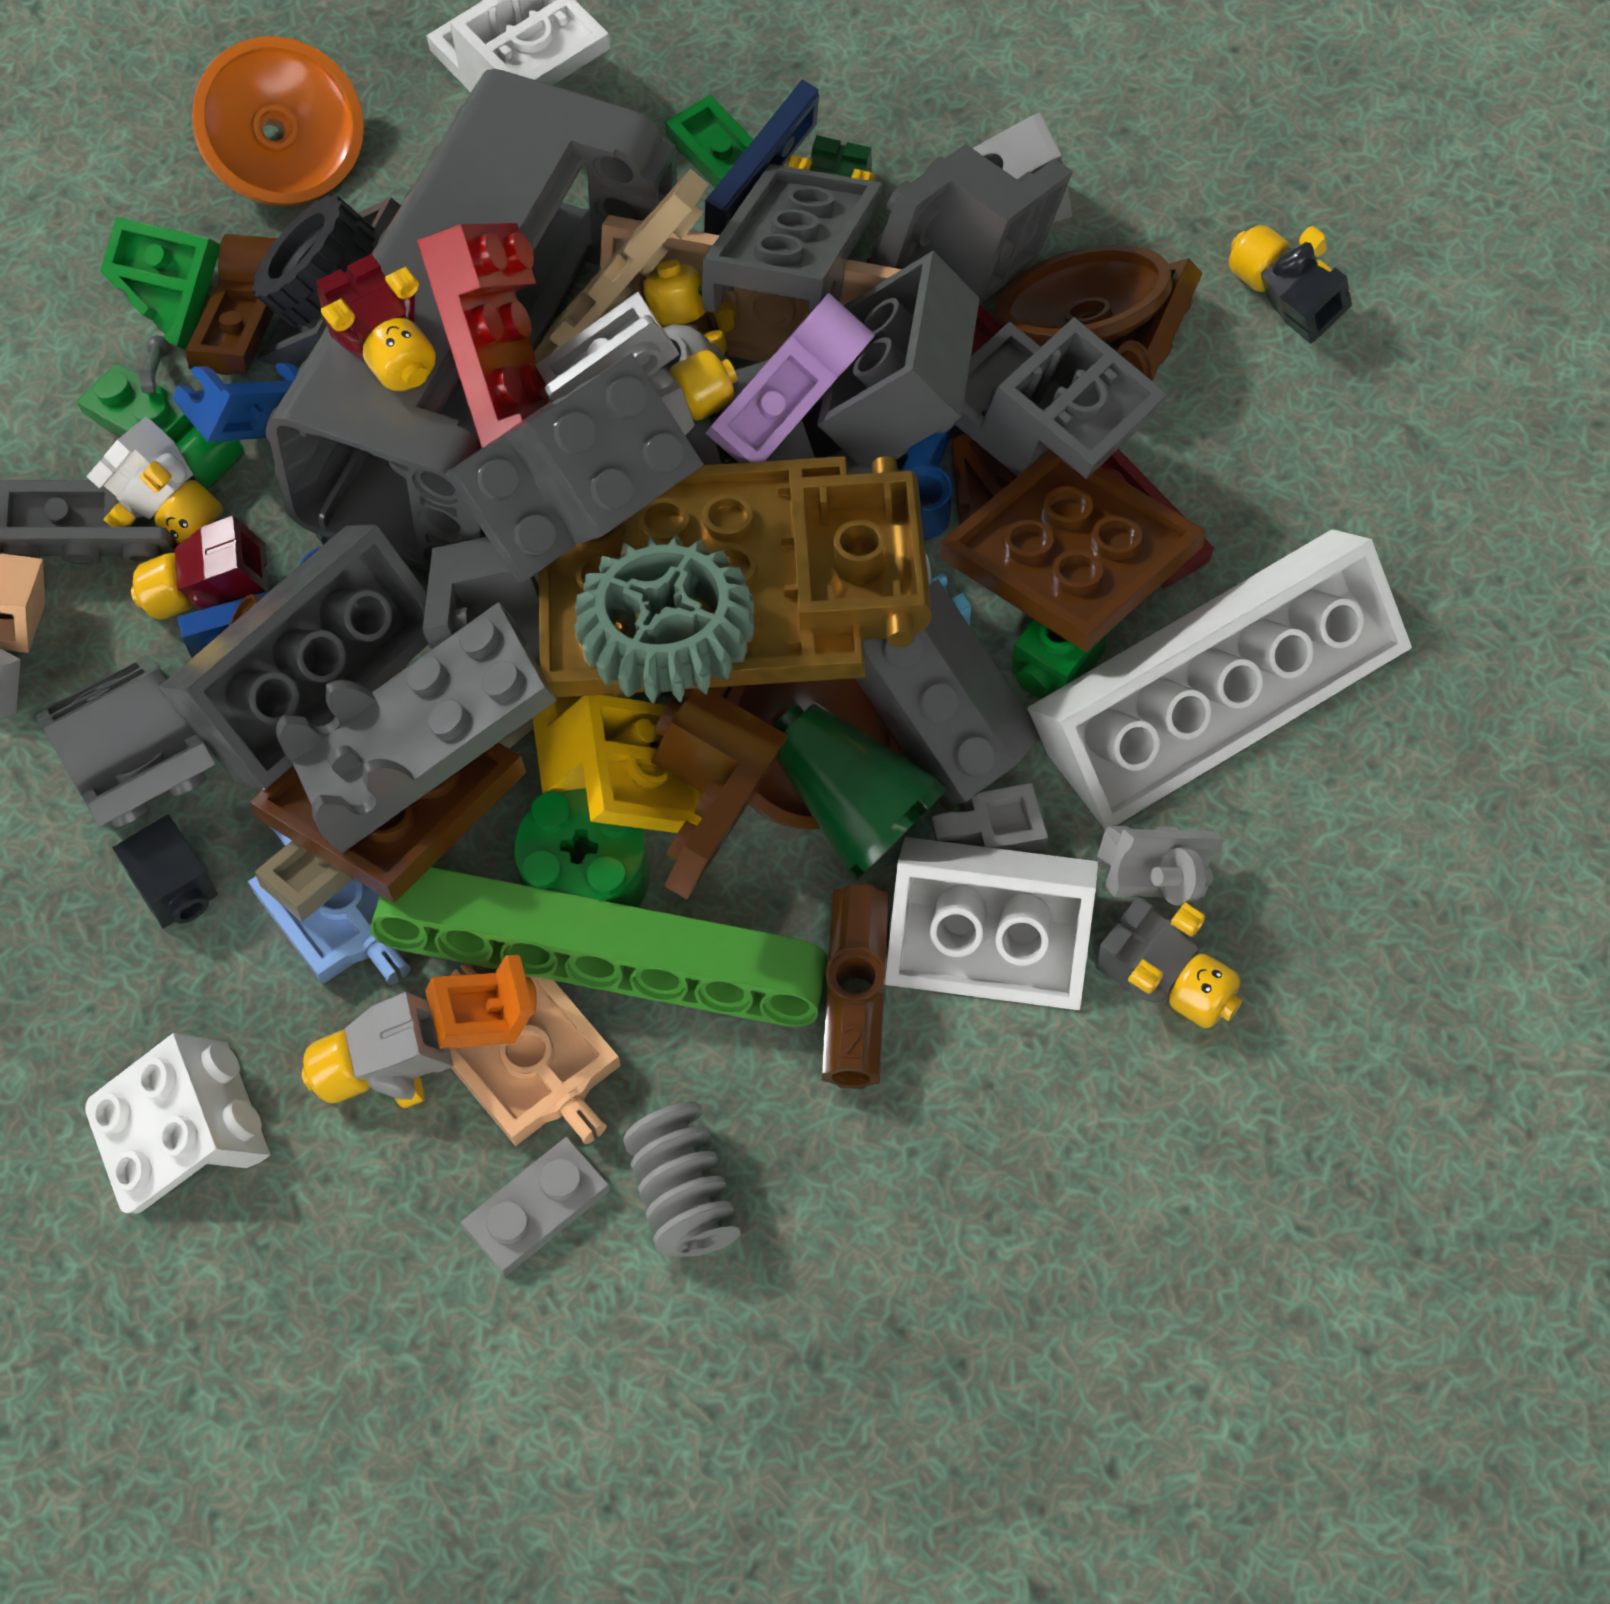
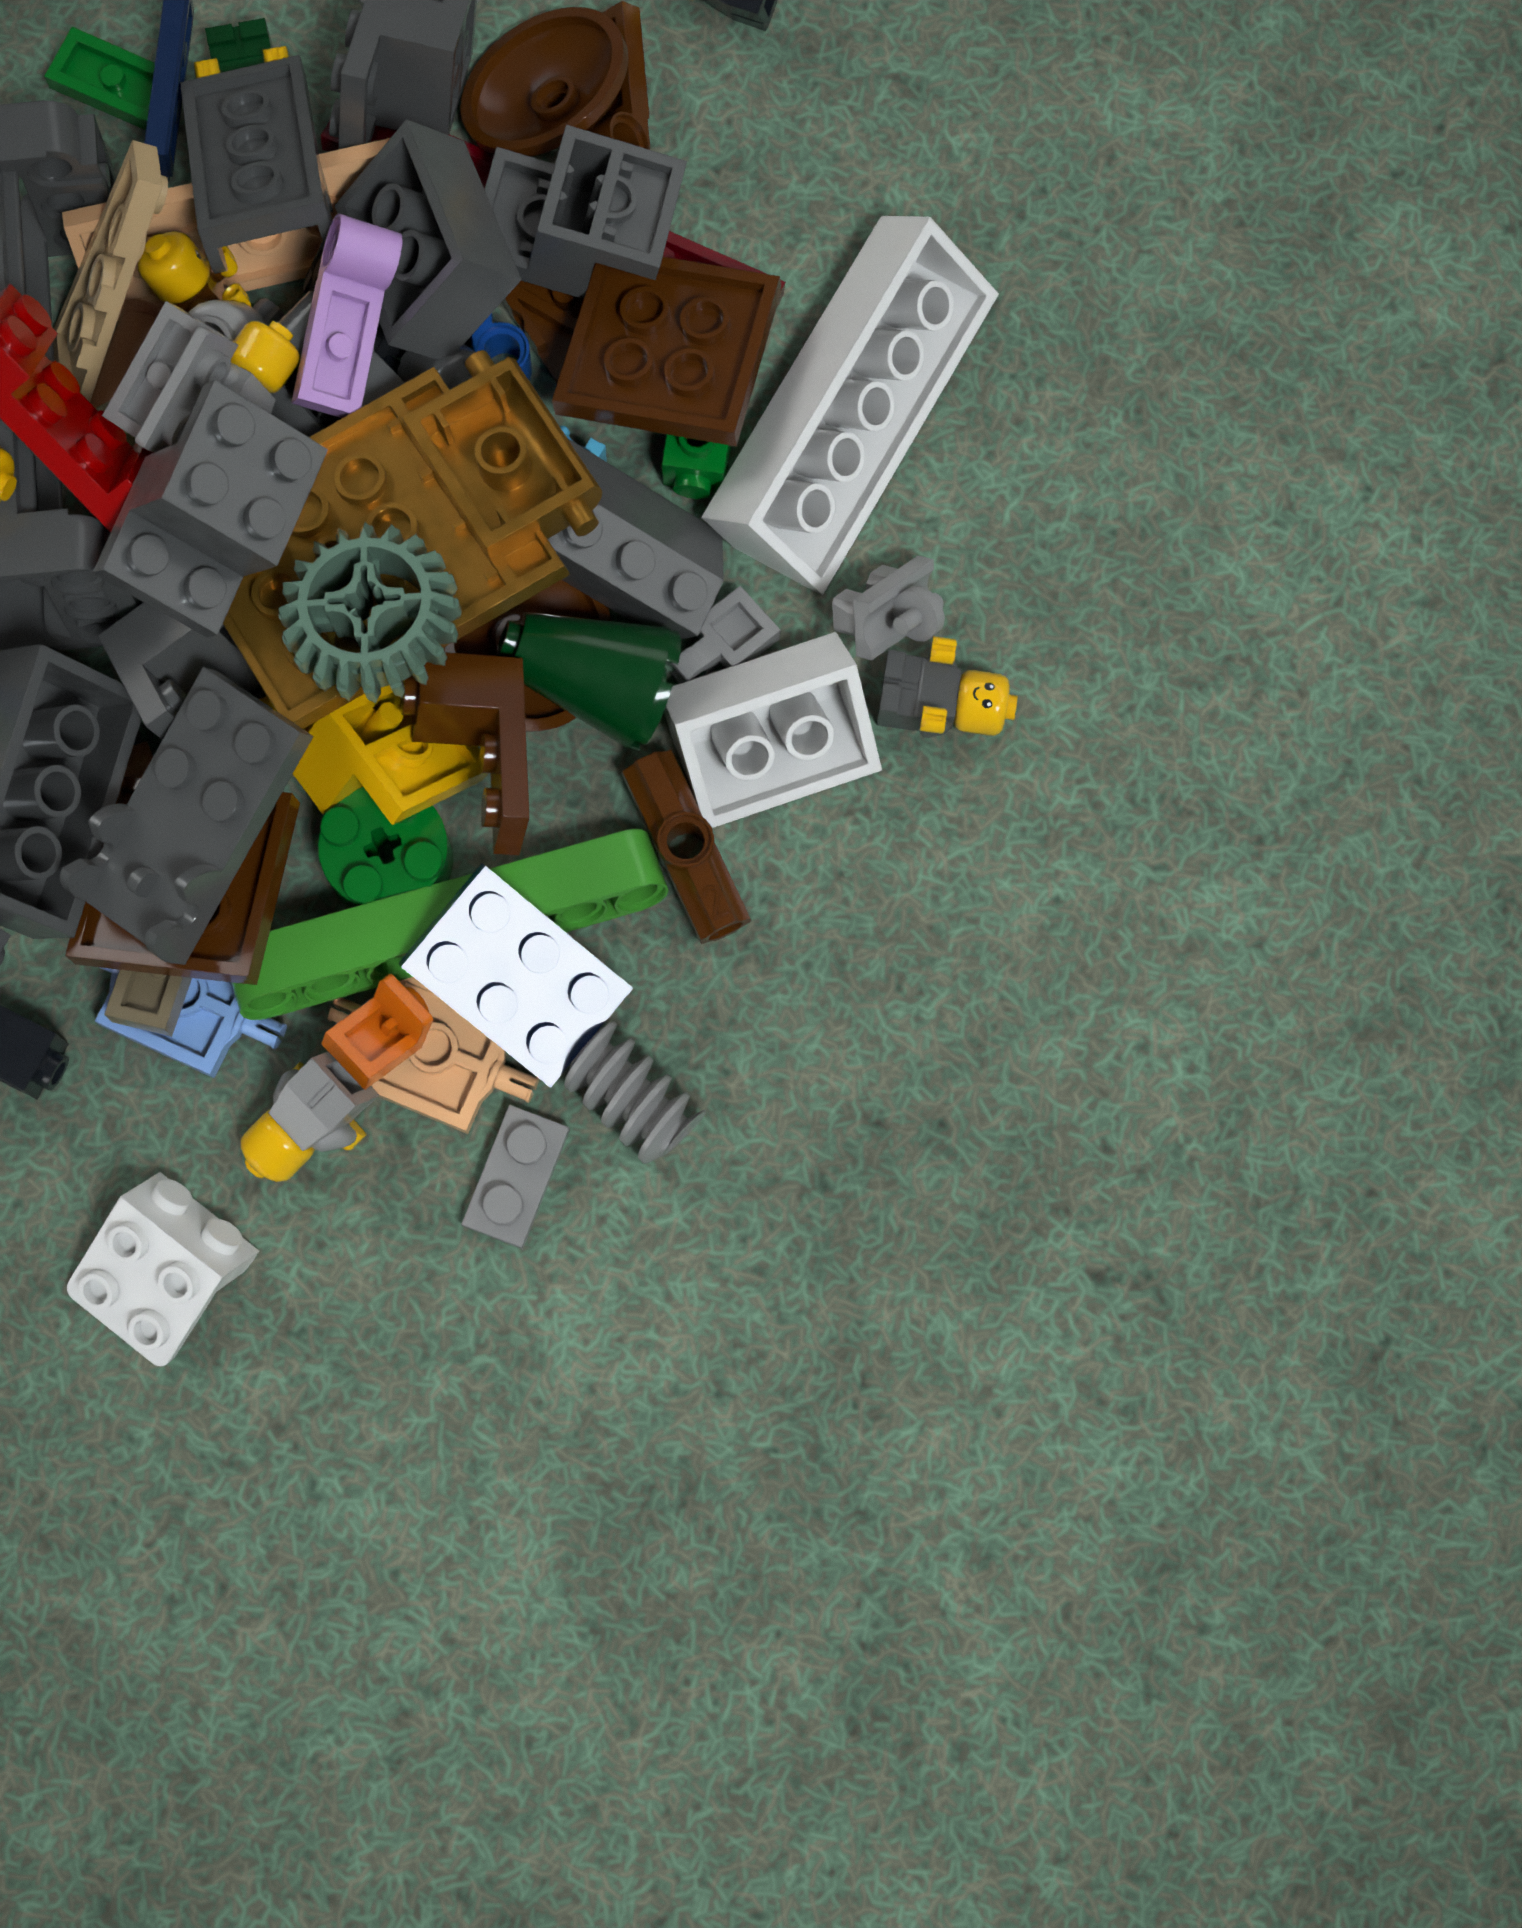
camera: 35 degrees left, 15 degrees up
none -> plate [399,863,633,1088]

